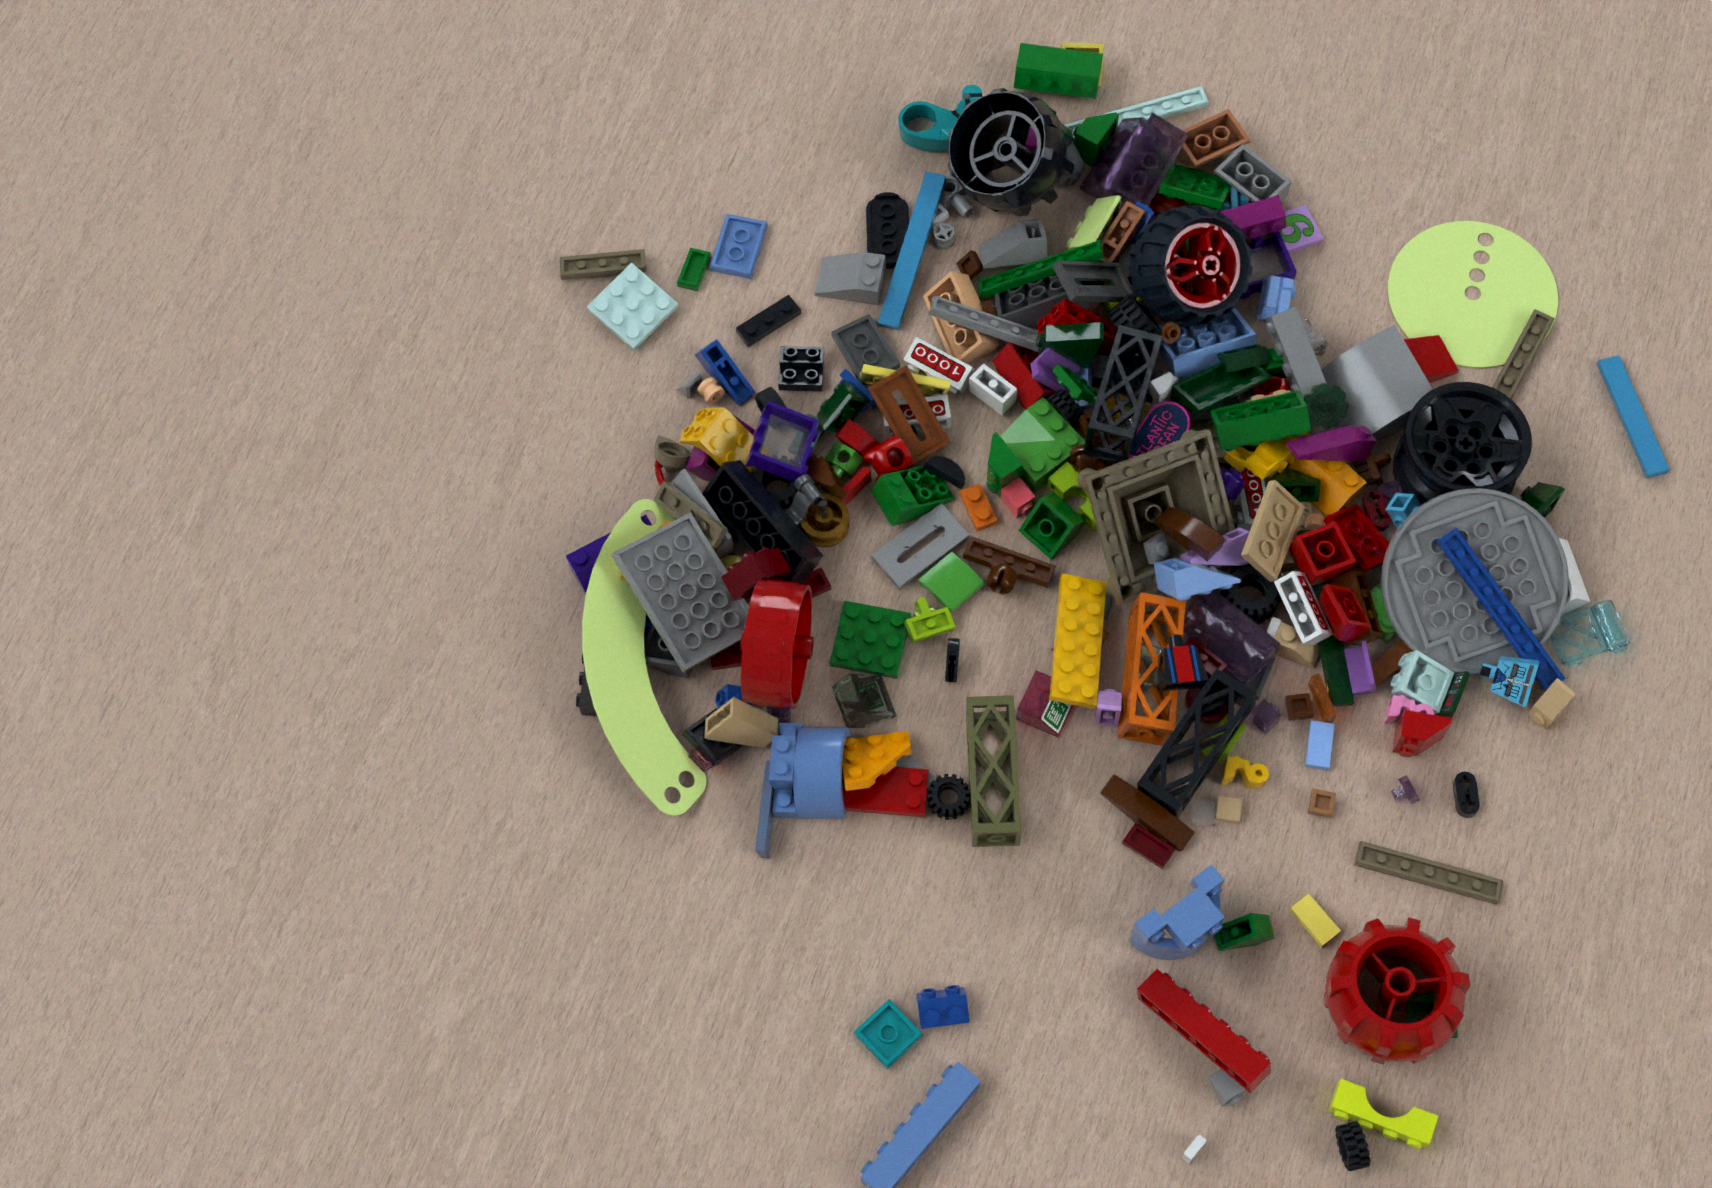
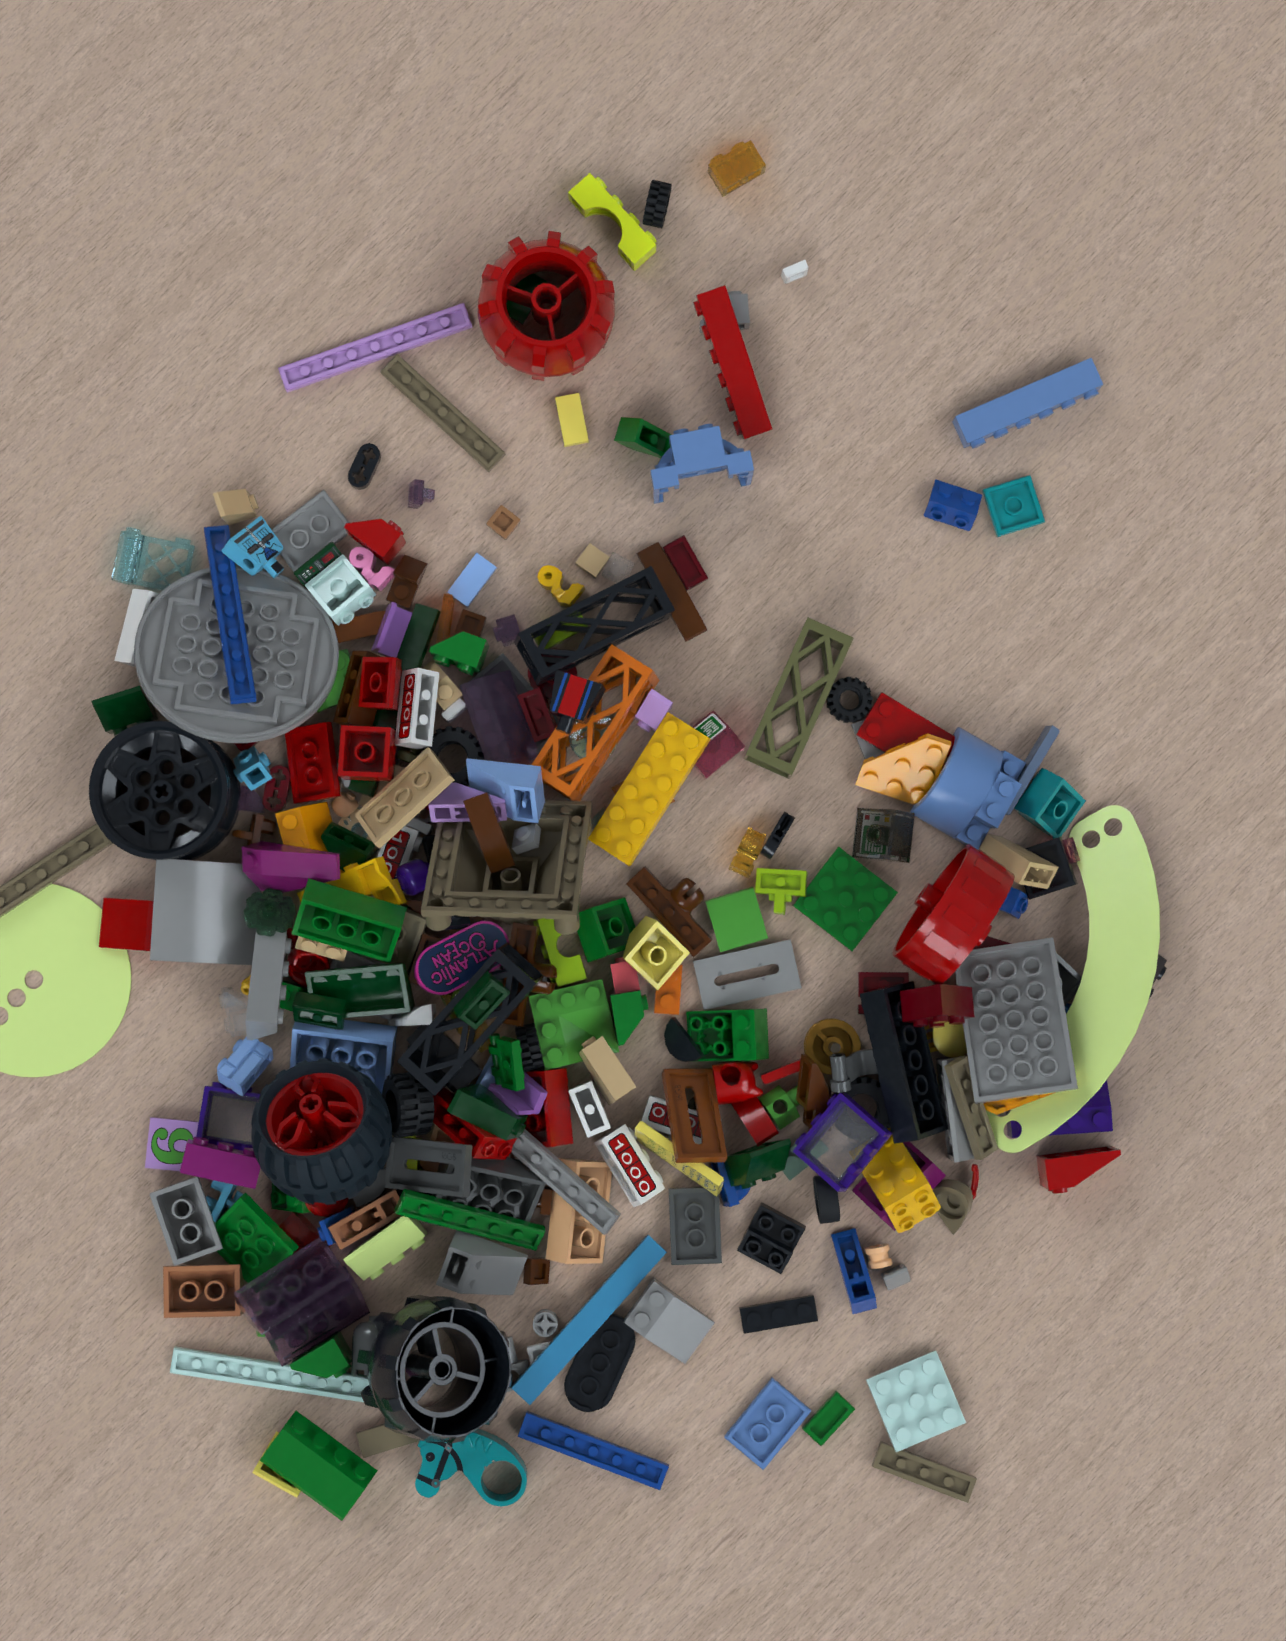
camera: 160 degrees left, 20 degrees up
dark orange plate [1161,322,1180,344] -> none
none -> light grey tile [271,490,350,572]
none -> lavender tile [278,303,473,393]
none -> reddish brown slope [386,555,428,610]
none -> green slope [429,631,490,676]
none -> dark green slope [454,971,510,1030]
none -> blue plate [518,1411,669,1490]
none -> tan slope [579,1036,636,1105]
none -> light yellow slope [623,916,690,991]
none -> clear yellow leg [728,827,767,879]
none -> teal slope [1014,768,1086,839]
none -> red slope [1036,1146,1121,1194]

